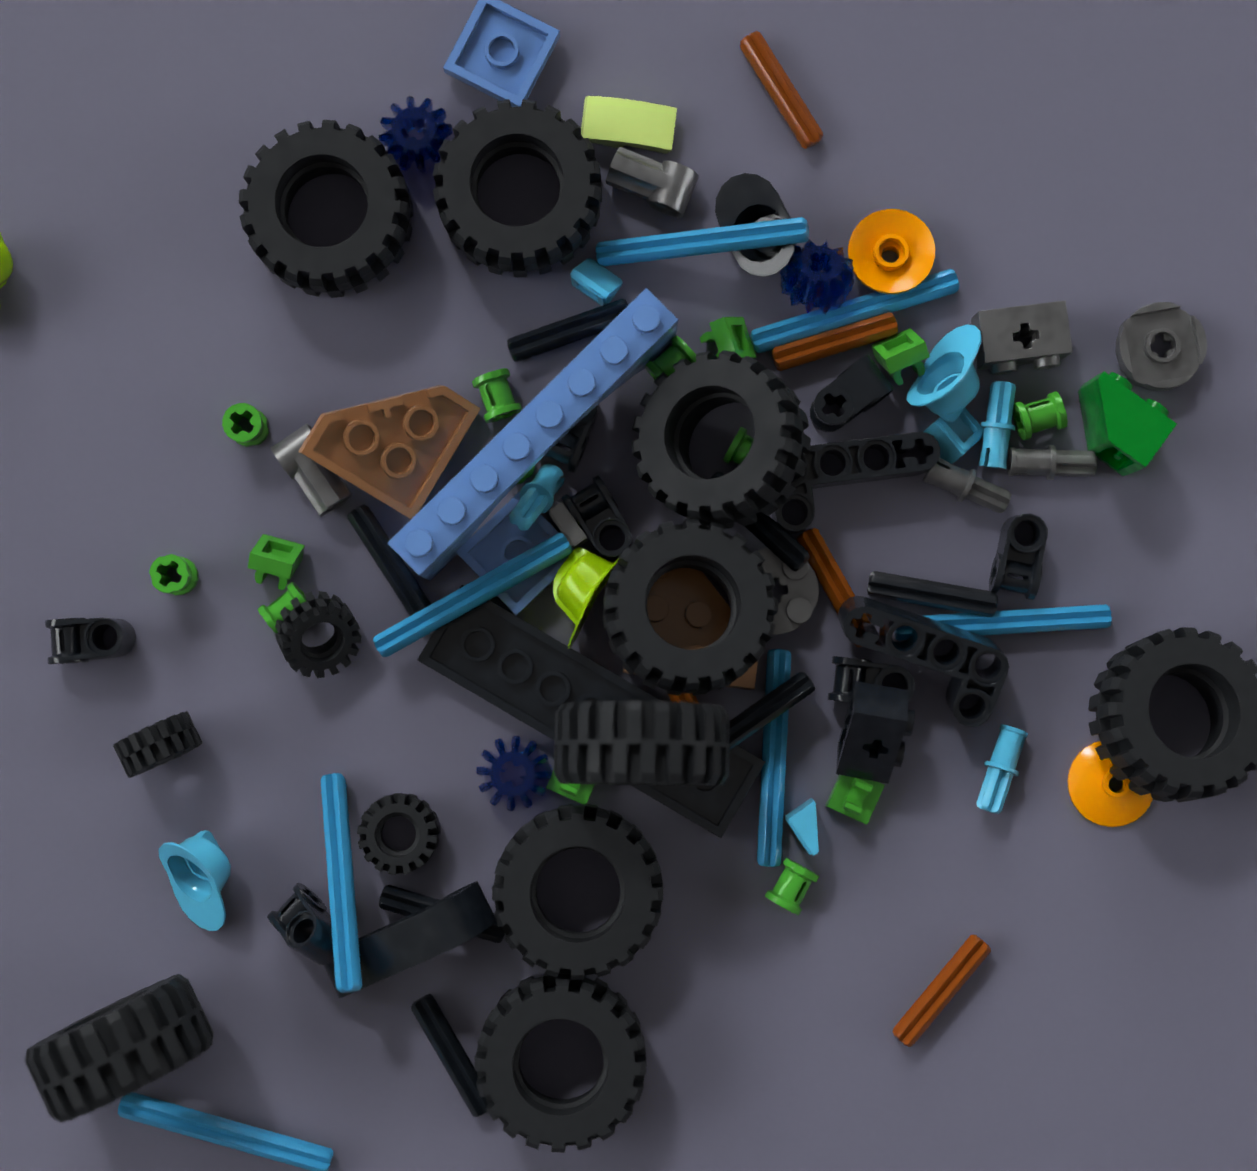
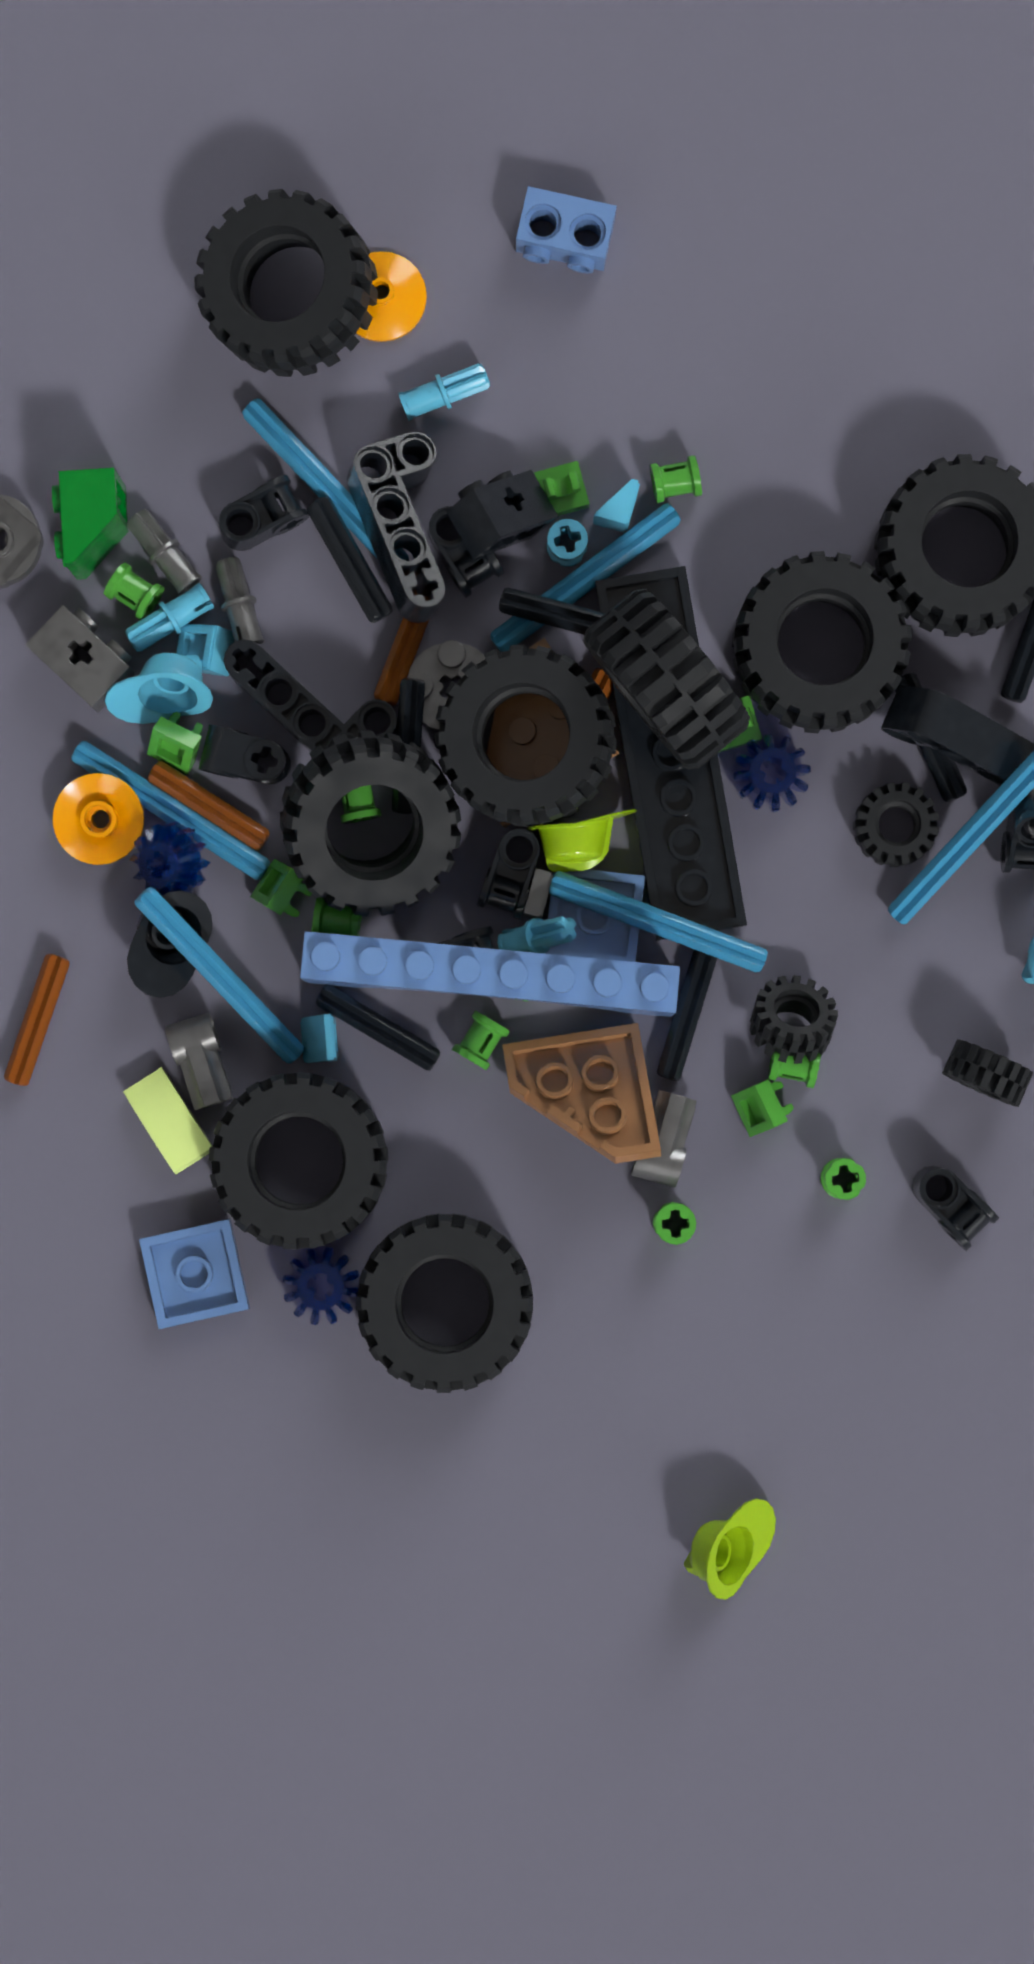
camera: 130 degrees left, 0 degrees up
dark orange axle [892,934,991,1047] -> none
none -> medium blue brick [516,186,617,274]
none -> medium azure bush [547,519,588,567]

